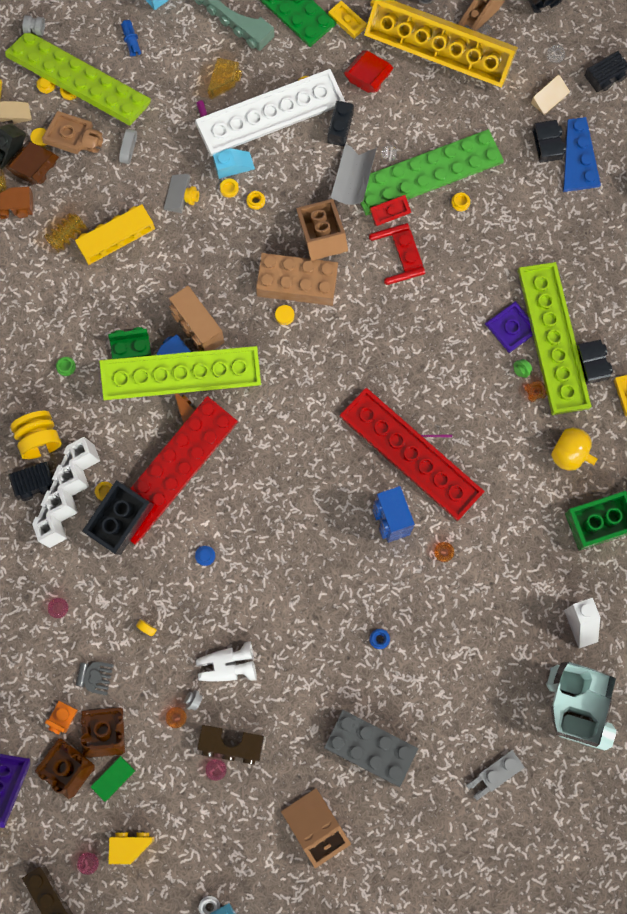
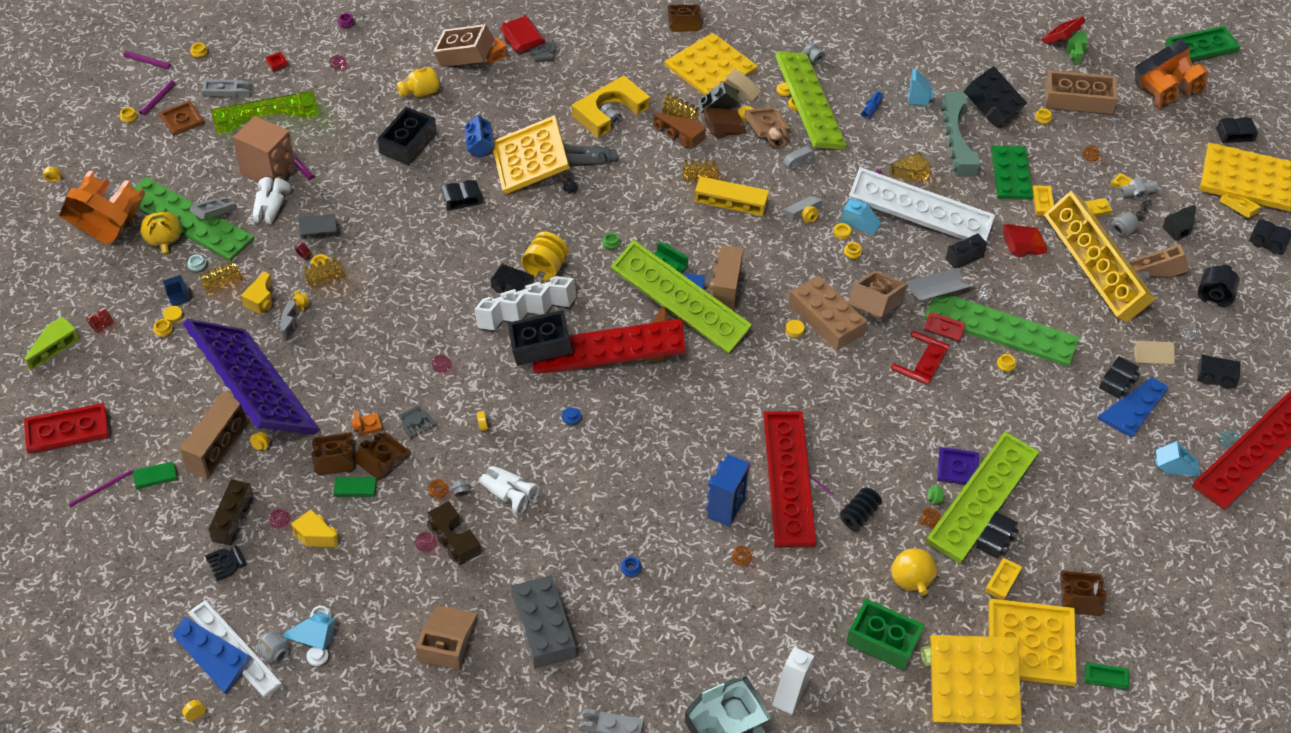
camera: 45 degrees right, 25 degrees down
none -> black piece [840,487,882,532]

